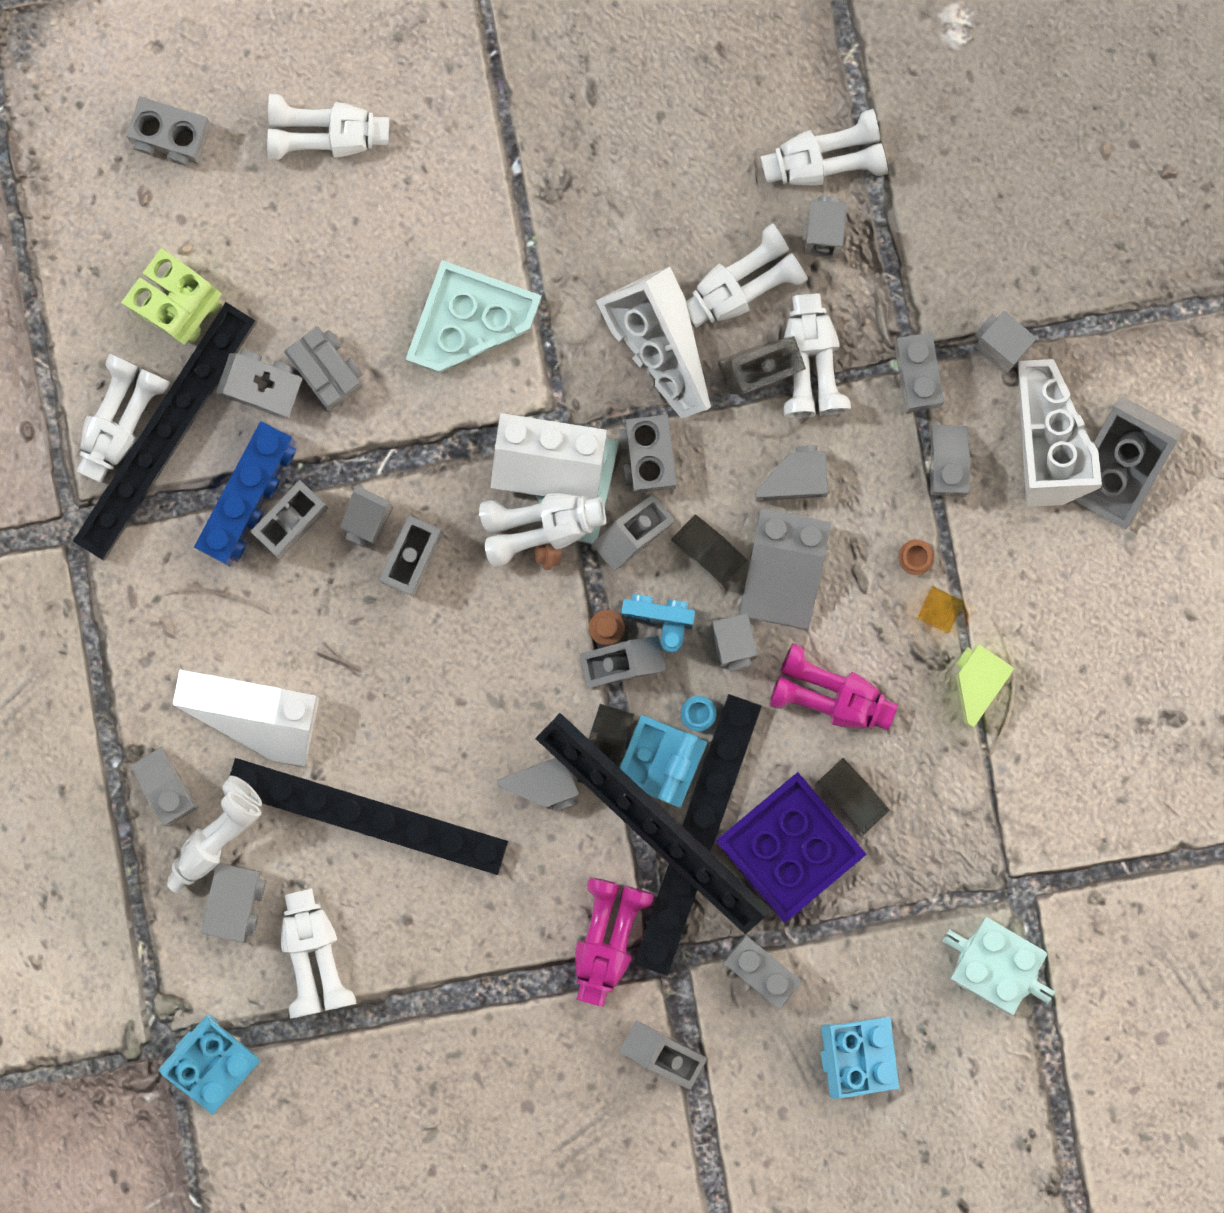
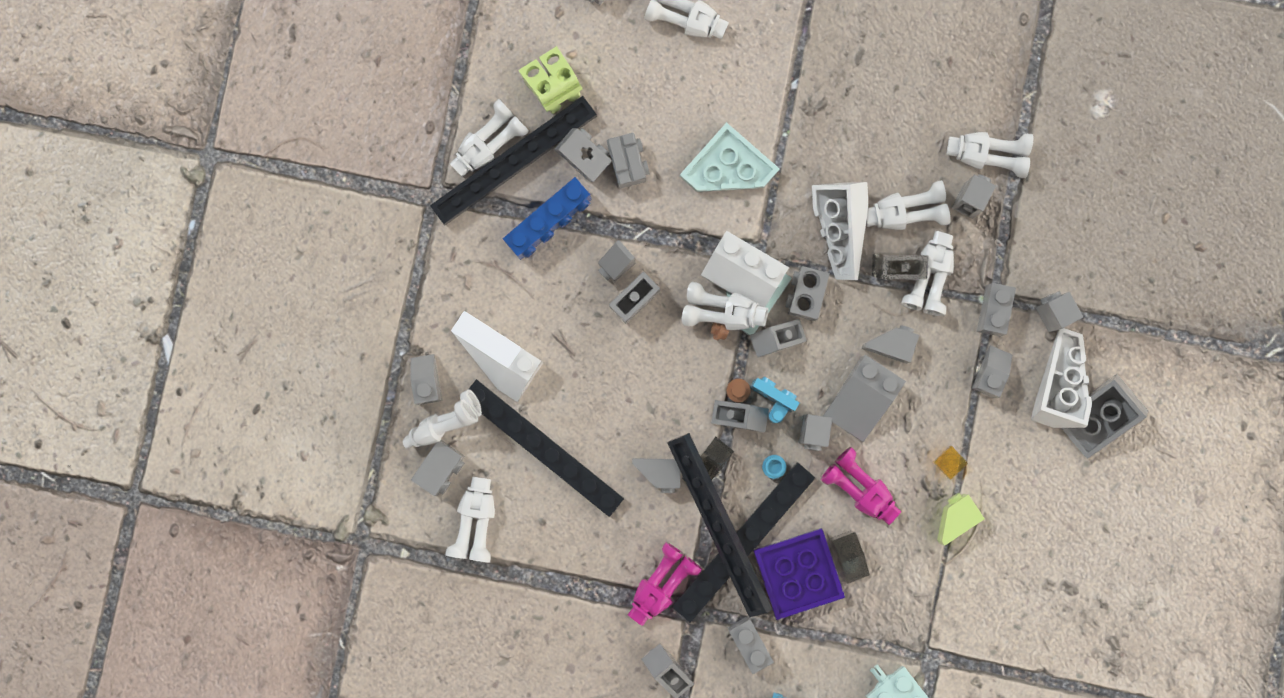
camera: 25 degrees right, 0 degrees up
medium azure plate [158,1014,261,1115] -> none
light grey brick [250,480,329,559] -> none
medium azure plate [620,715,707,808] -> none
clear smoke slope [671,514,748,589] -> none
nougat plate [898,539,934,575] -> none

